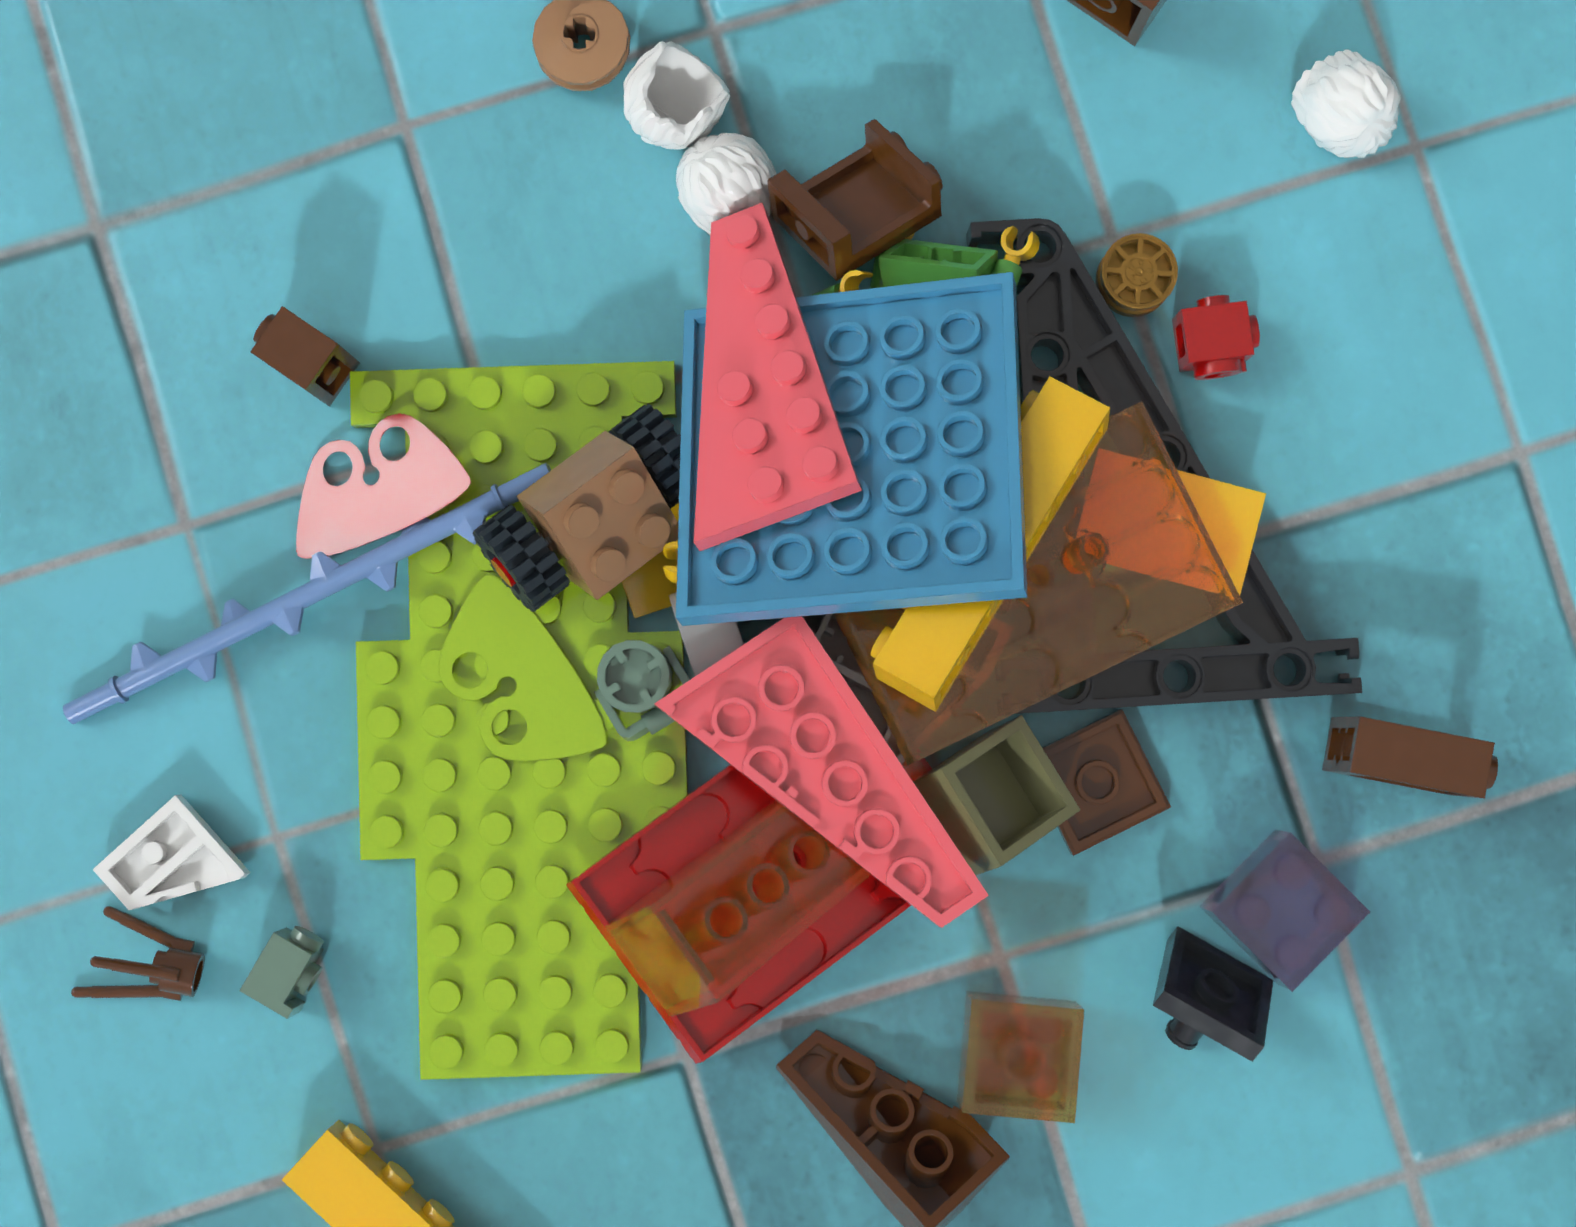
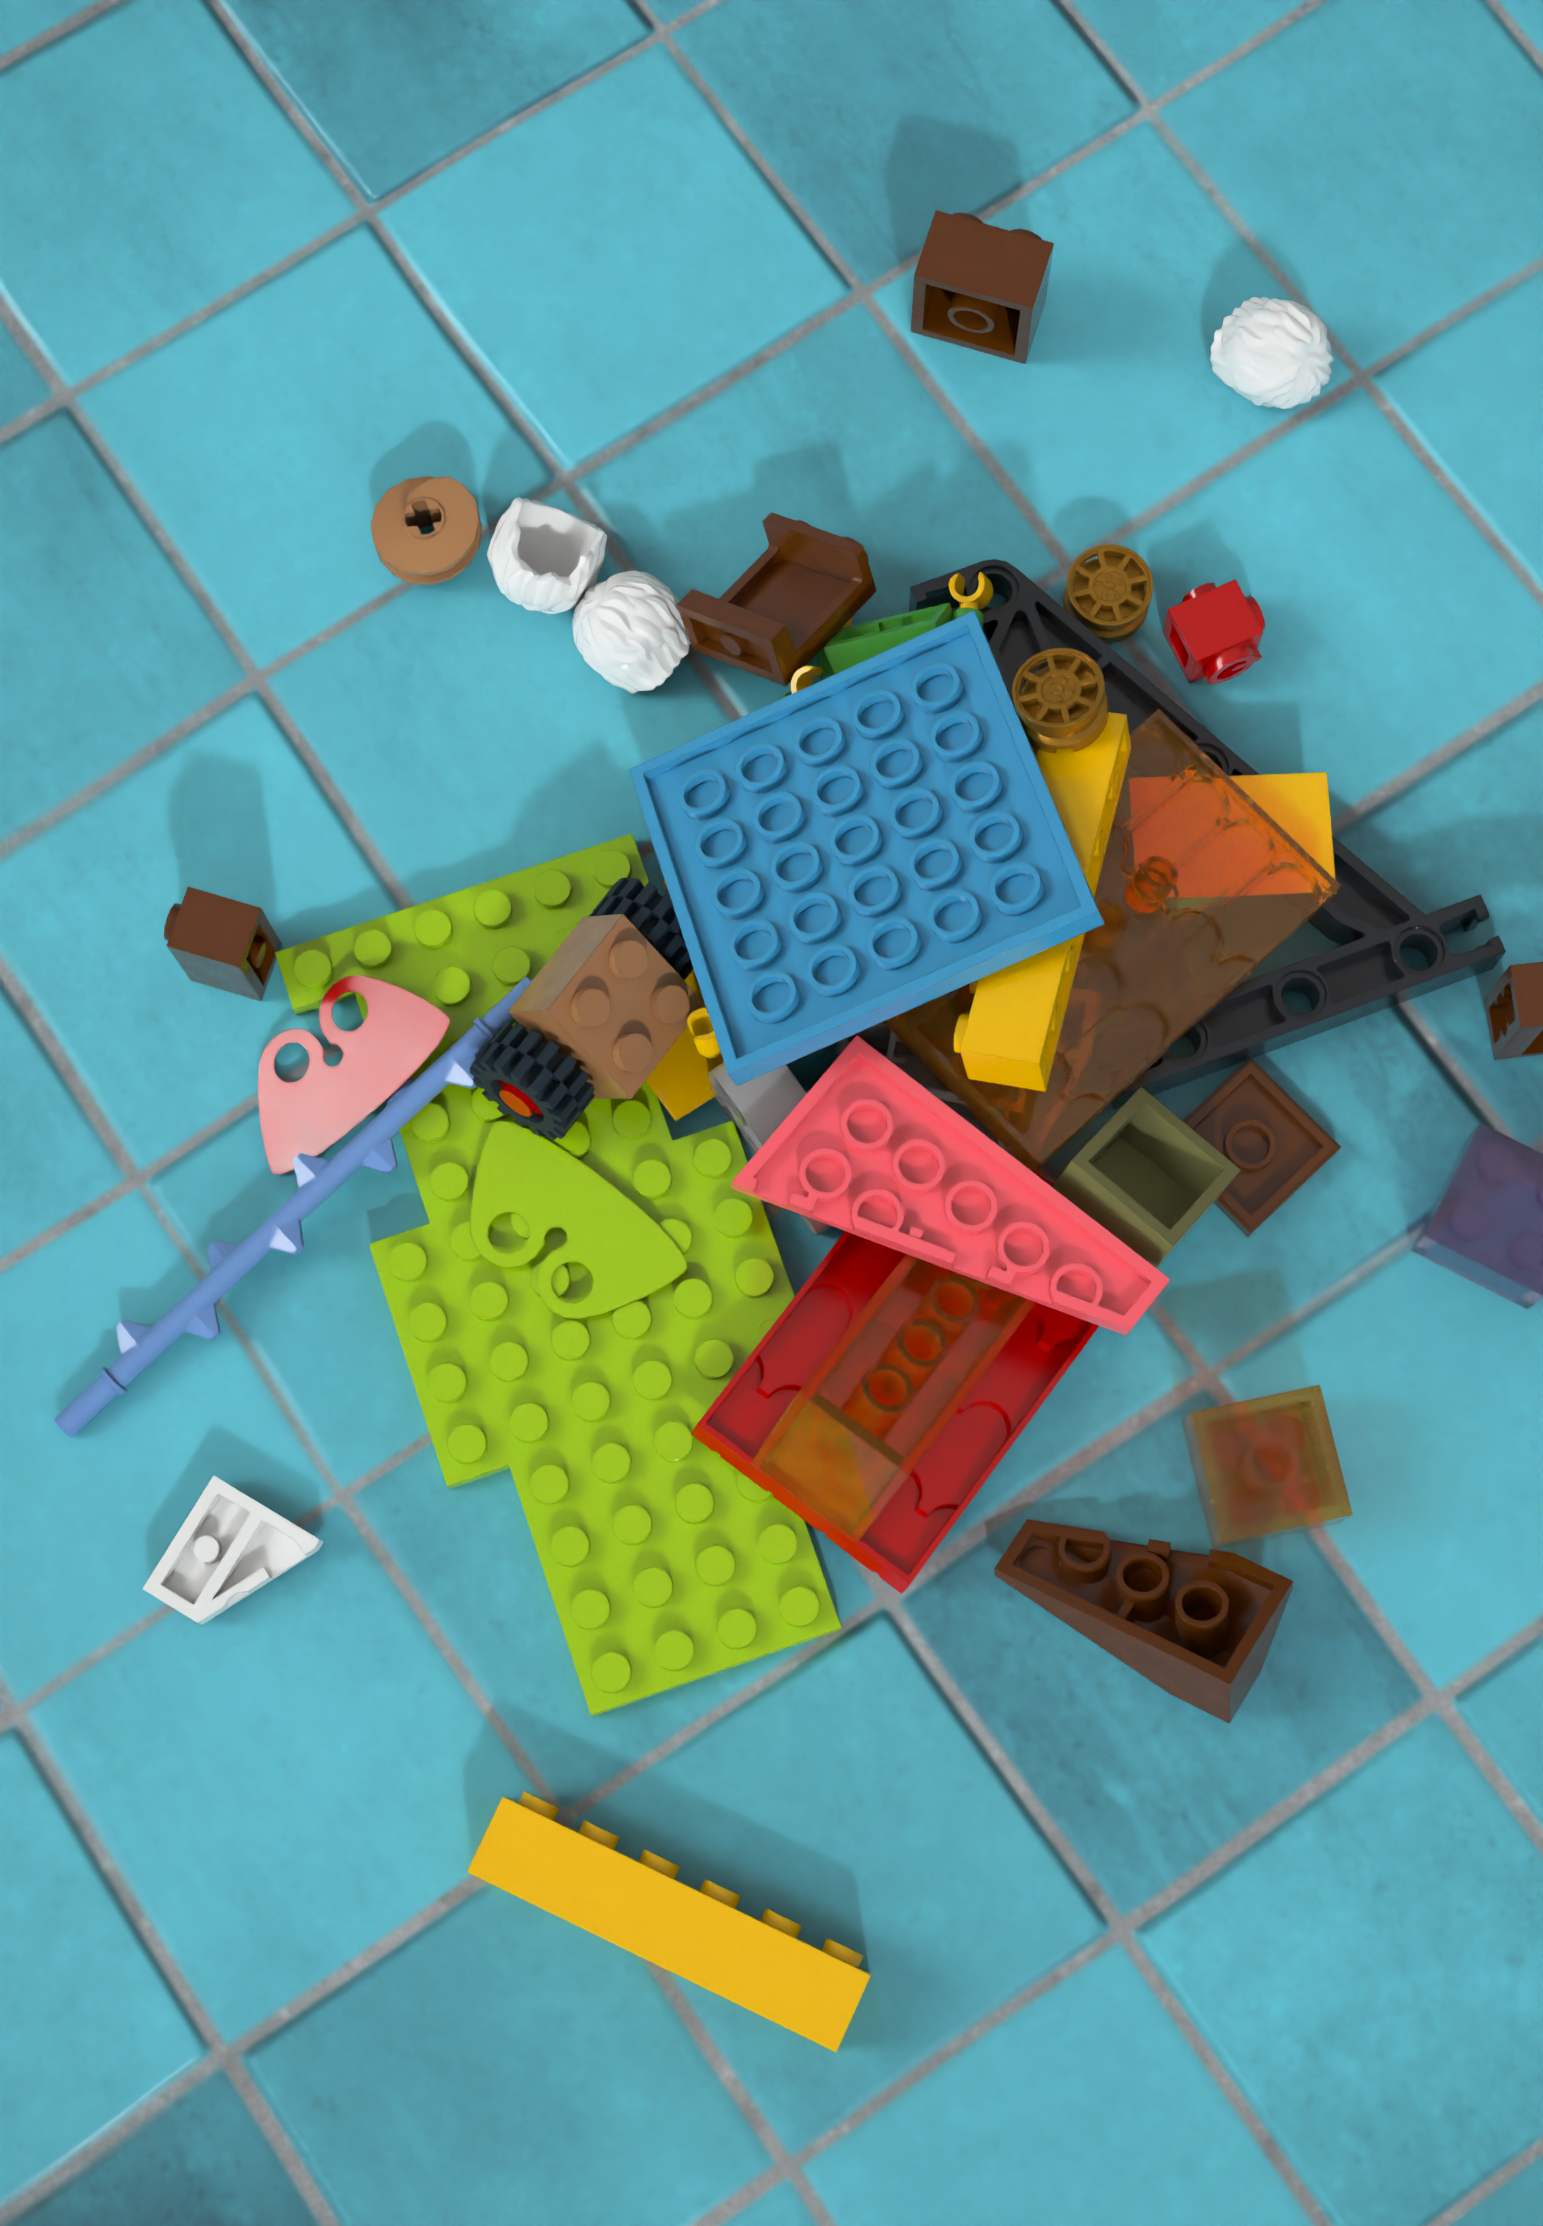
camera: 15 degrees left, 10 degrees down
reddish brown plant [71,906,205,1001] -> none
sand green brick [239,926,324,1019] -> none
sand green piece [594,640,690,741] -> none
coral wing [694,203,862,551] -> none
black tile [1153,926,1274,1062] -> none
none -> pearl gold wheel [1012,648,1109,754]

